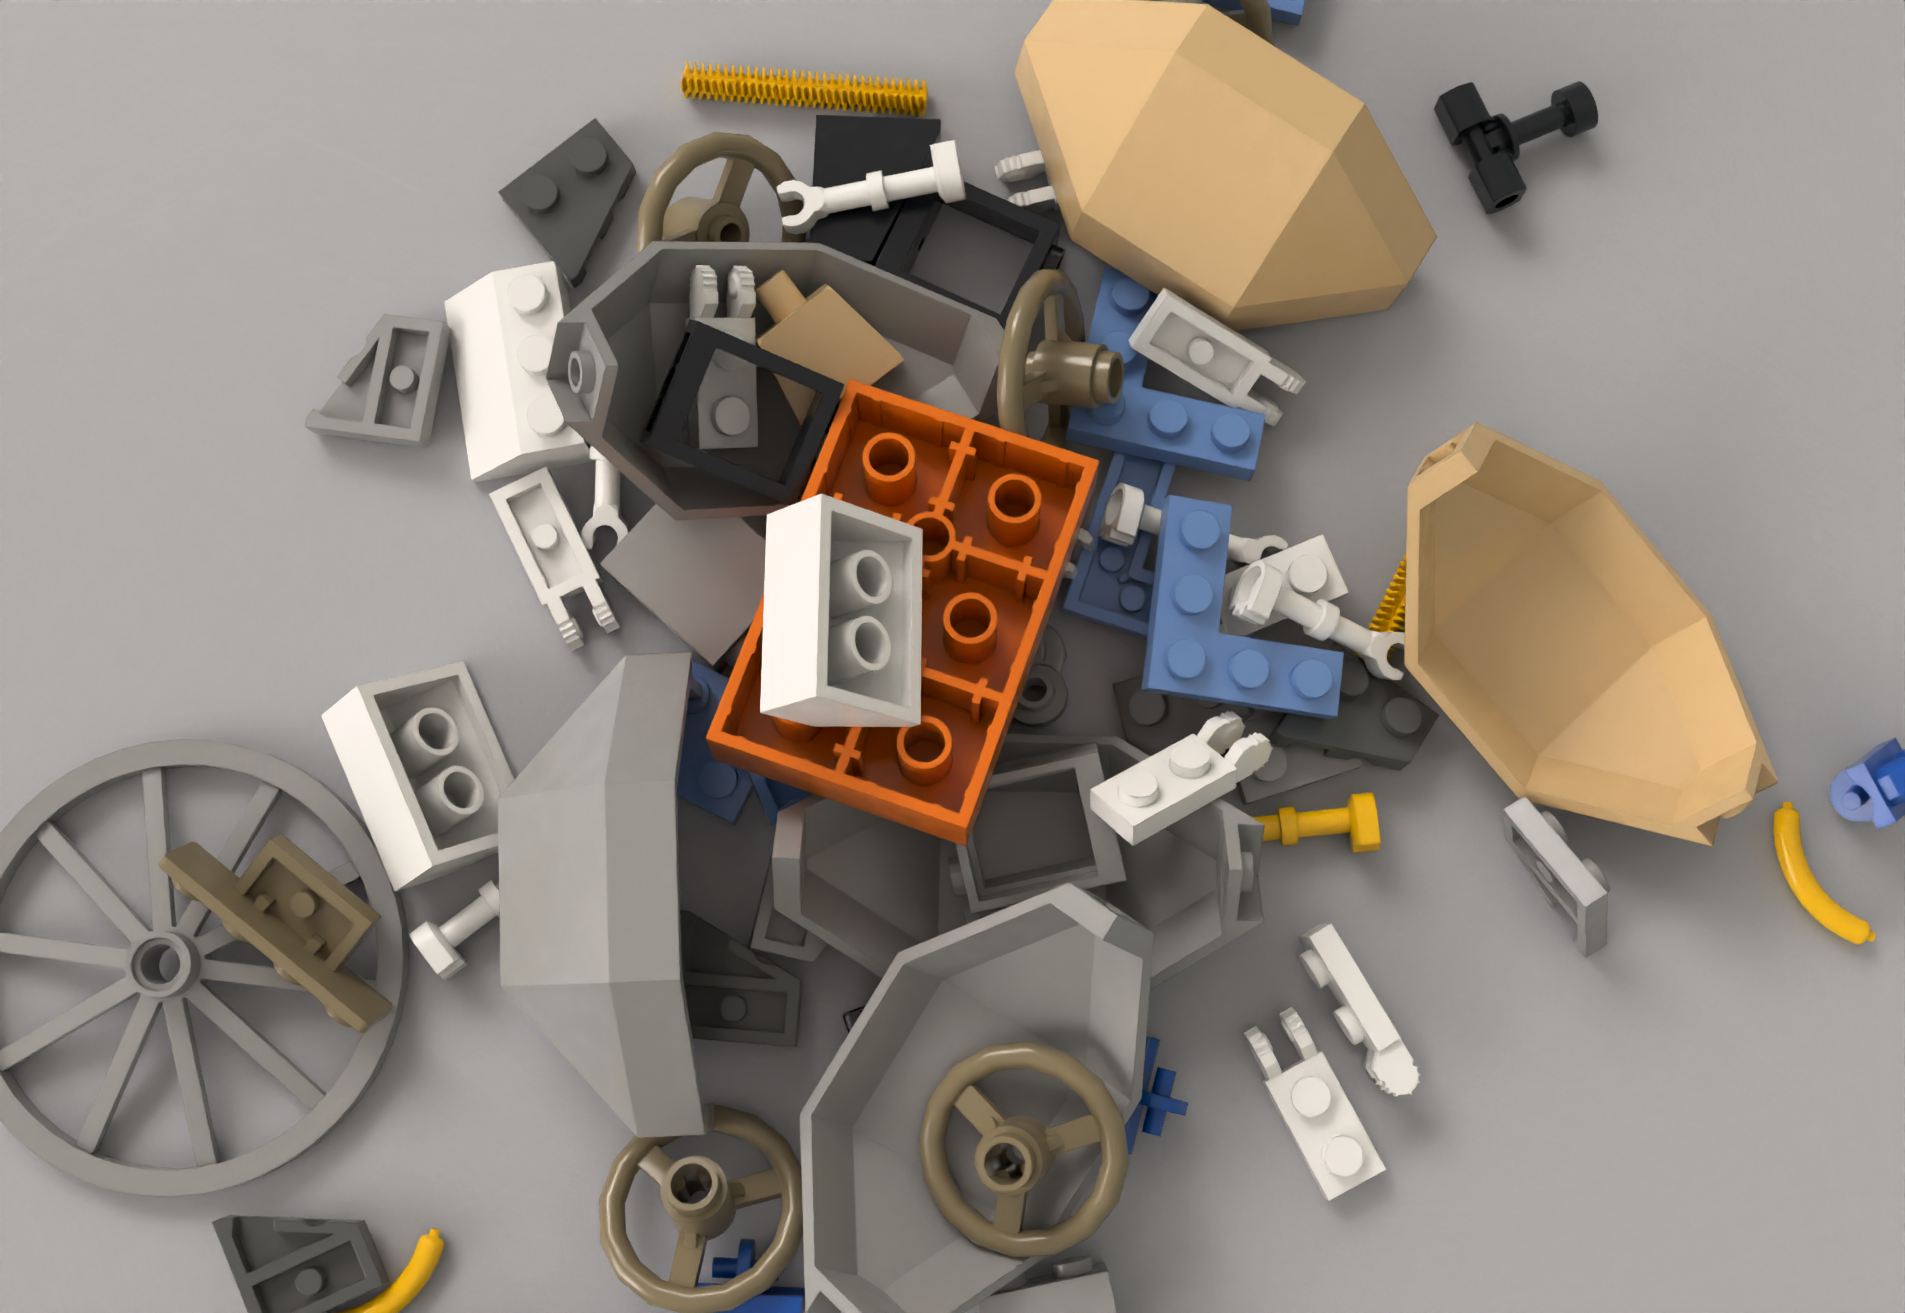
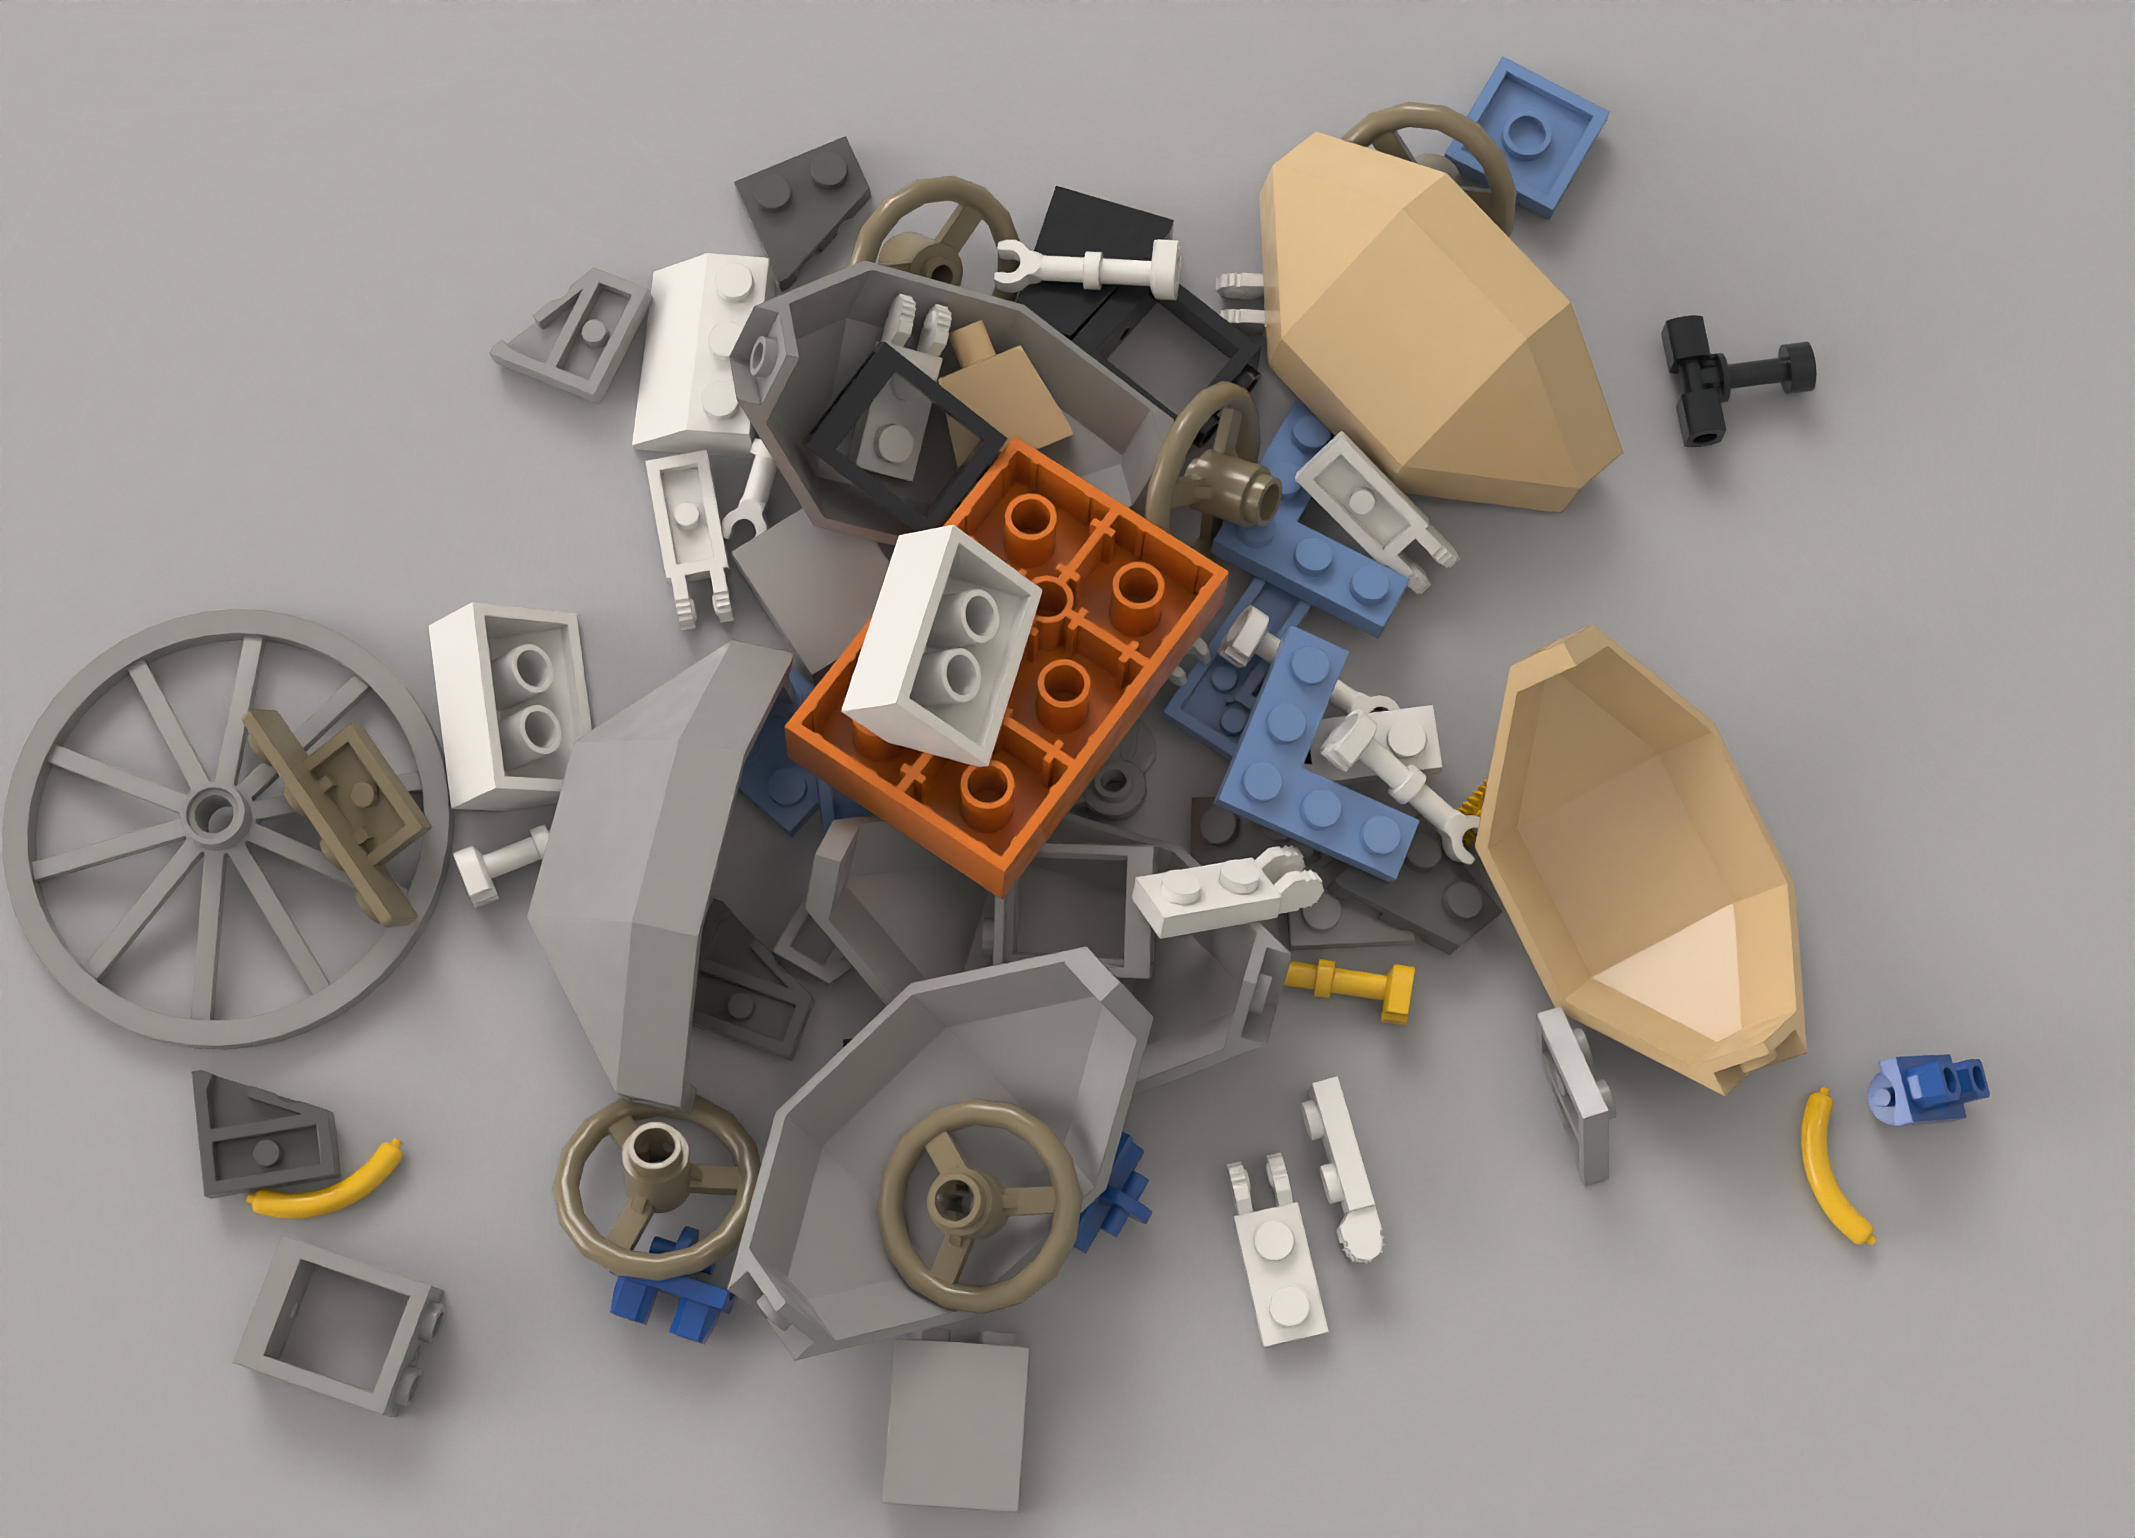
camera: 15 degrees right, 5 degrees down
yellow axle [681,61,928,117] -> none

